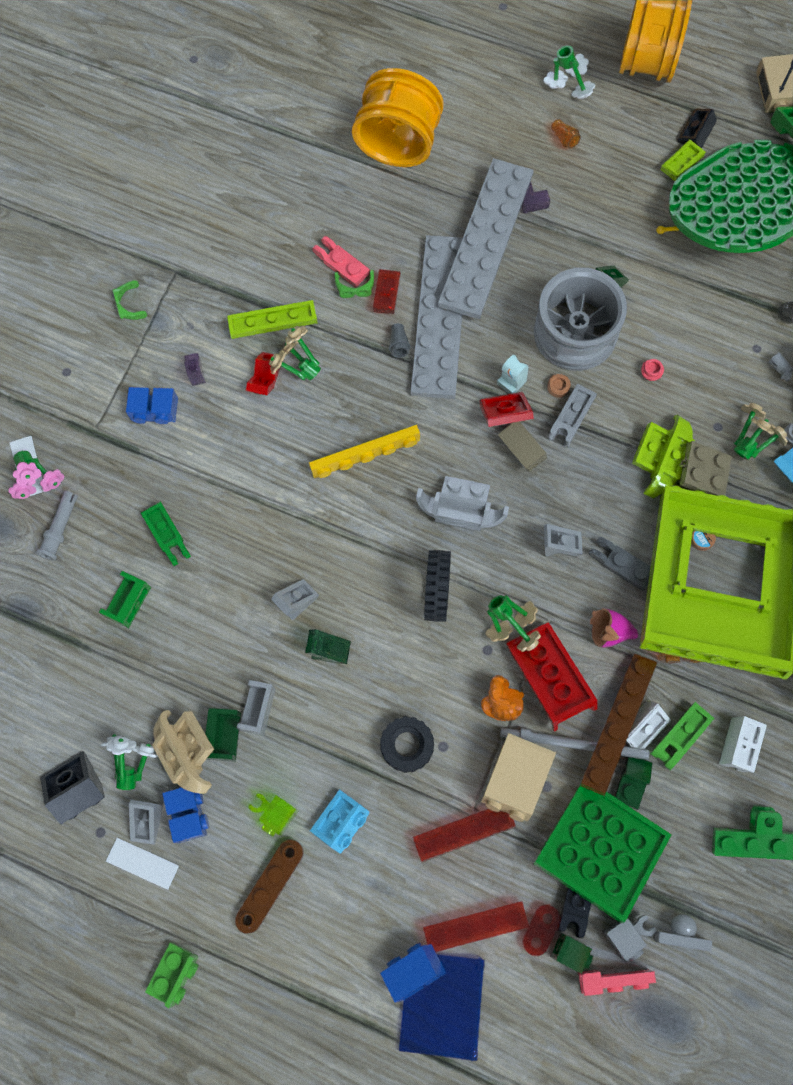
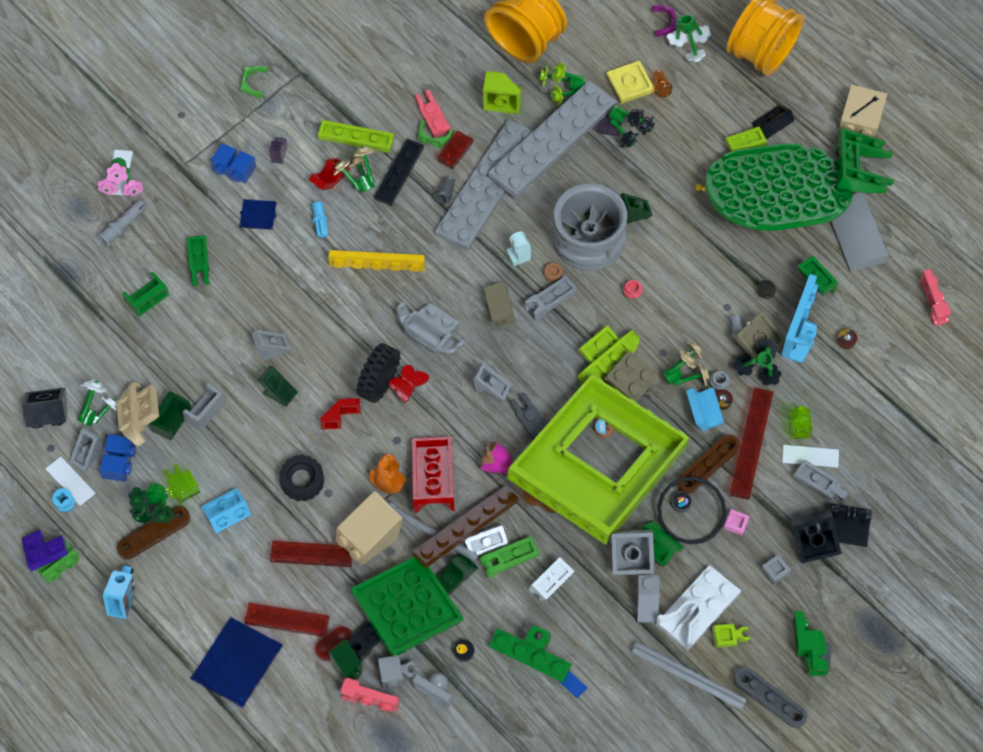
camera: 20 degrees right, 10 degrees down
blue piece [380,943,446,1003] -> none
red plate [479,392,534,427] -> none
plant [486,595,541,652] -> none
none -> dark purple plate [22,530,68,572]
none -> medium azure wheel [52,488,75,513]
none -> medium azure torso [103,566,135,619]
none -> dark green plant [128,483,175,523]
none -> clear blue piece [240,199,277,230]
none -> medium azure axle [312,201,328,238]
none -> red slope [320,398,361,430]
none -> black tile [374,138,424,206]
none -> red animal [389,365,429,403]
none -> black tile [454,640,474,662]
none -> lime slope [483,71,523,114]
none -> plant [538,62,585,106]
none -> light yellow tile [606,60,655,104]
none -> black plant [609,105,655,149]
none -> magenta cap [652,5,676,37]

